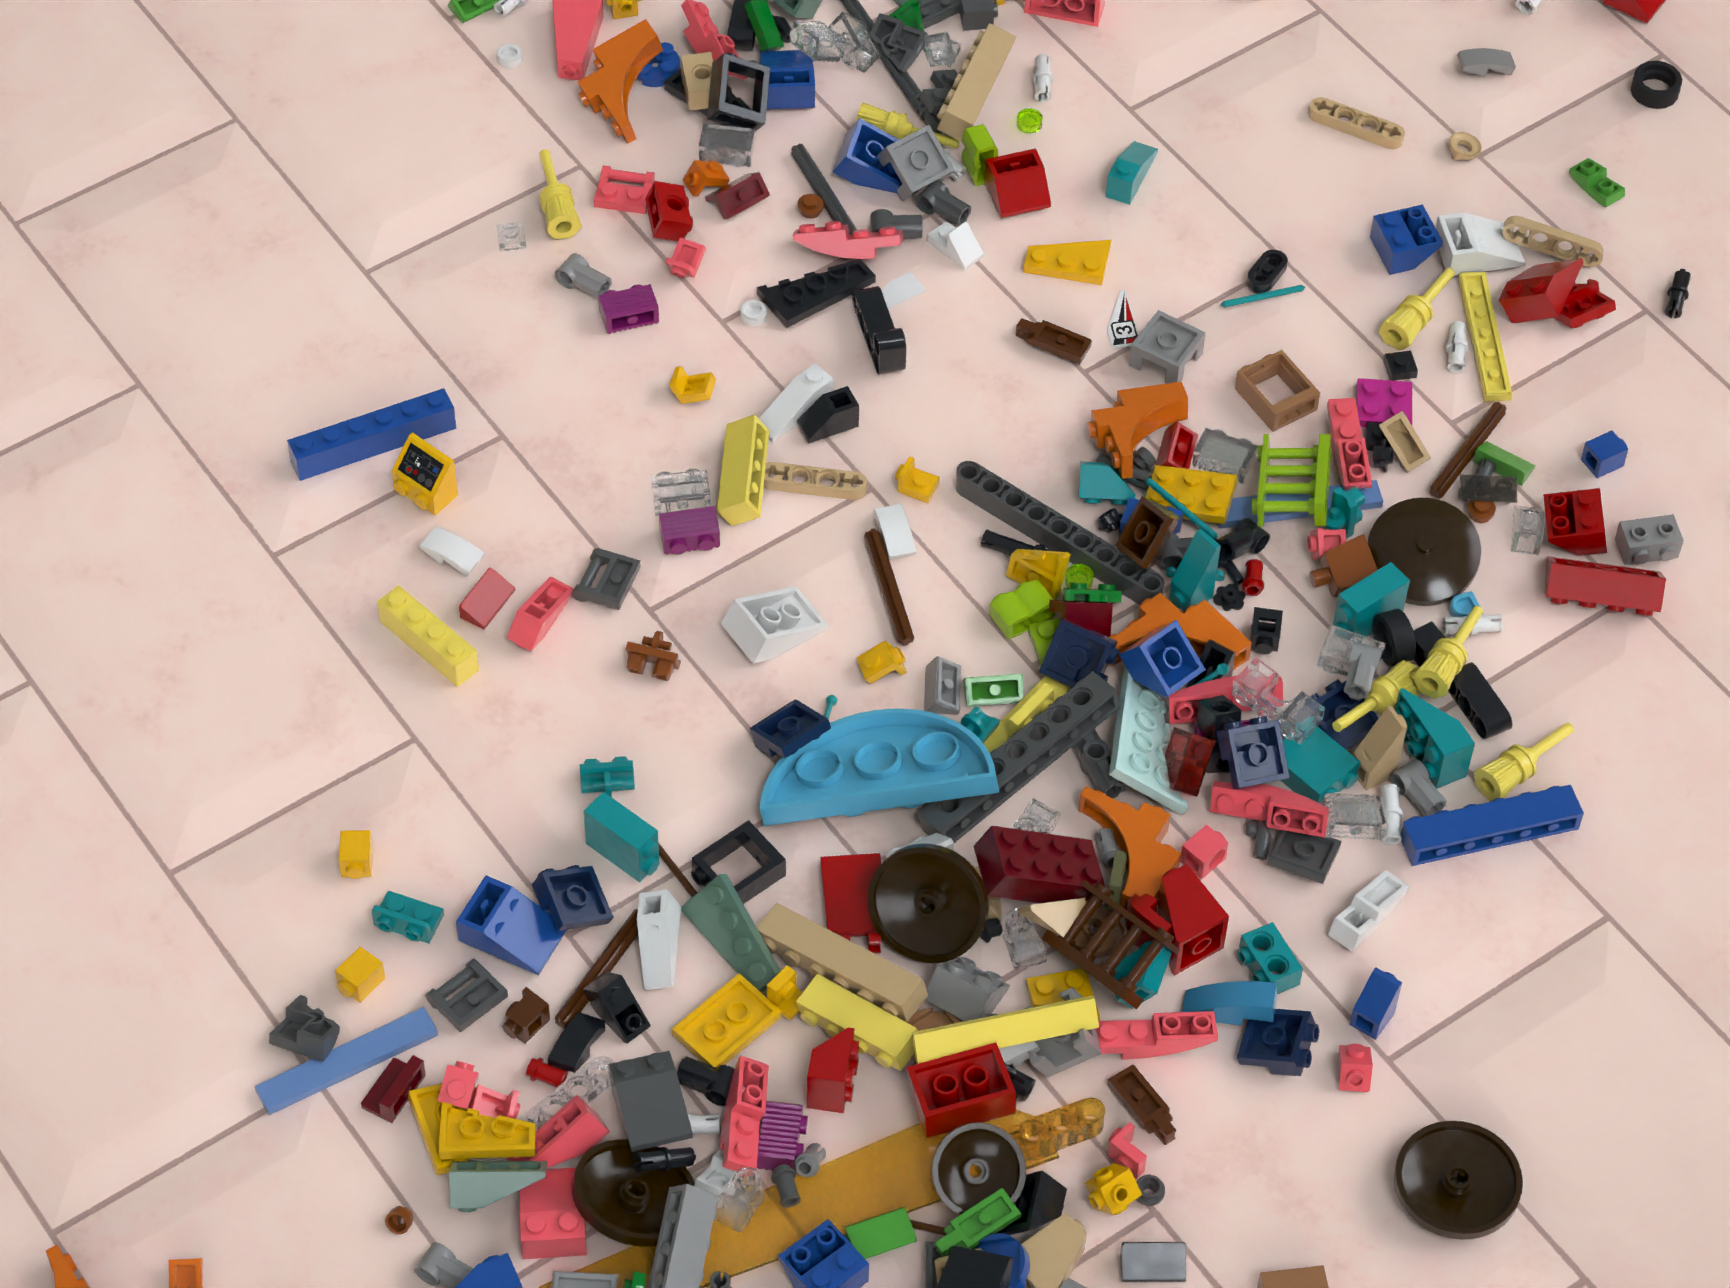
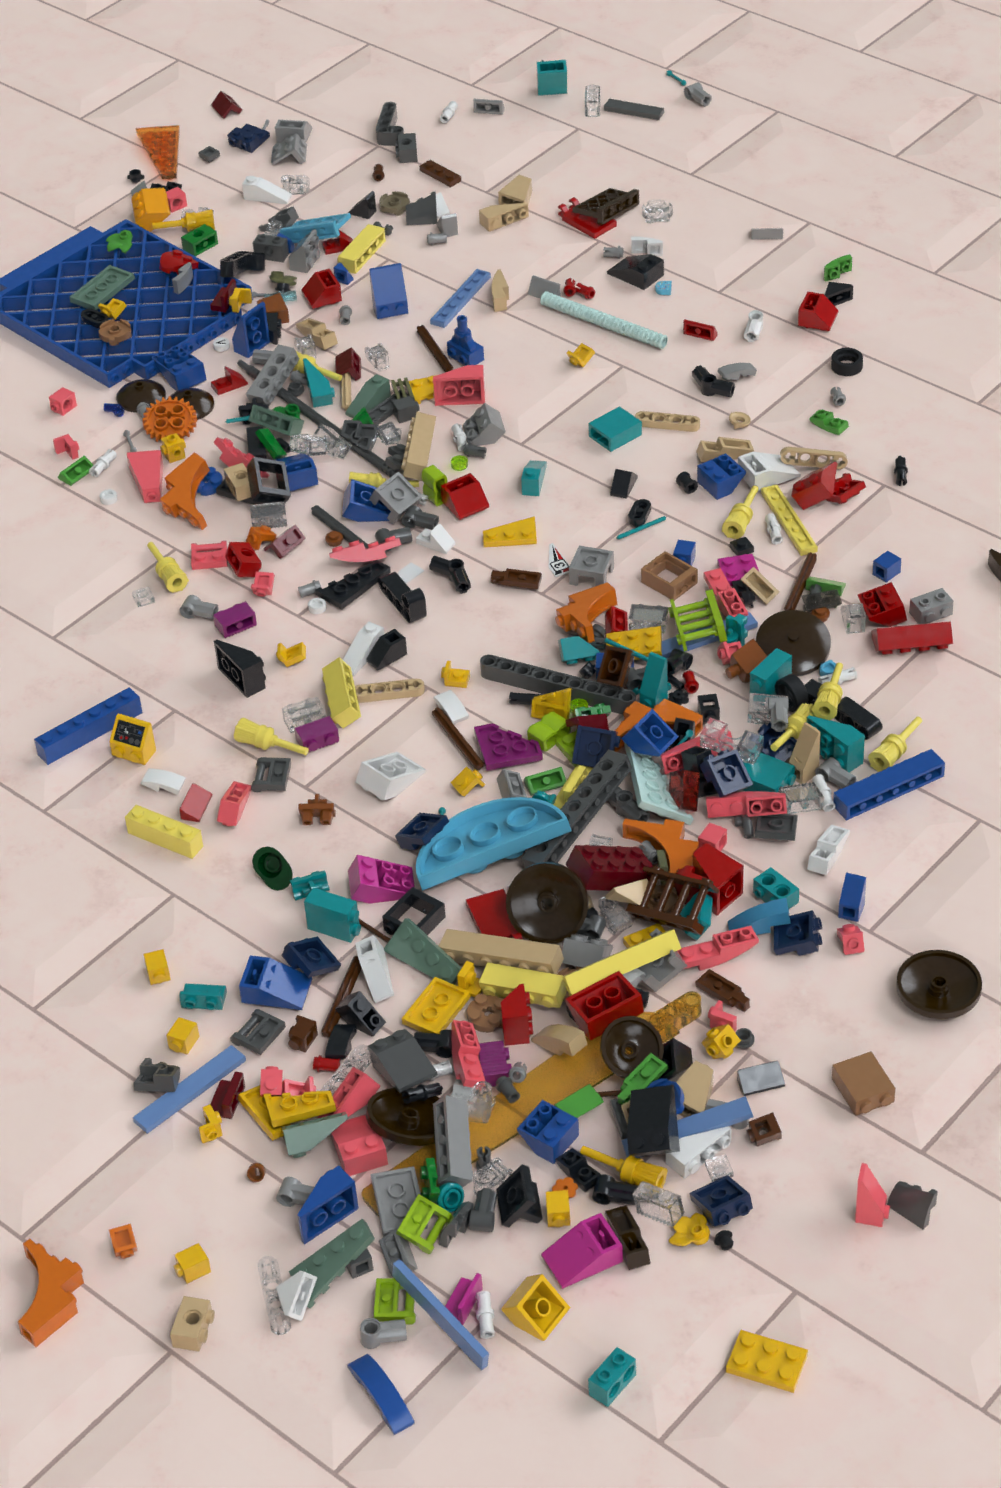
camera: 10 degrees left, 10 degrees down
none -> yellow bracket [198,1104,223,1143]
none -> black slope [214,640,266,698]
none -> light yellow piece [234,718,309,755]
none -> dark green piece [252,846,293,891]
none -> light grey pin [298,580,321,598]
none -> dark pink slope [348,855,415,904]
none -> black piece [429,555,471,594]
none -> light grey slope [463,403,506,446]
none -> dark grey pin [464,443,487,458]
none -> medium nougat plate [467,994,504,1033]
none -> magenta plate [474,723,543,771]
none -> tan slope [531,1024,588,1056]
none -> dark grey piece [576,915,606,940]
none -> teal brick [588,406,642,452]
none -> black slope [610,469,638,499]
none -> blue brick [673,540,696,566]
none -> black bush [676,471,698,494]
none -> black piece [692,365,735,398]
none -> tan slope [696,437,754,462]
none -> light grey pin [830,387,846,406]

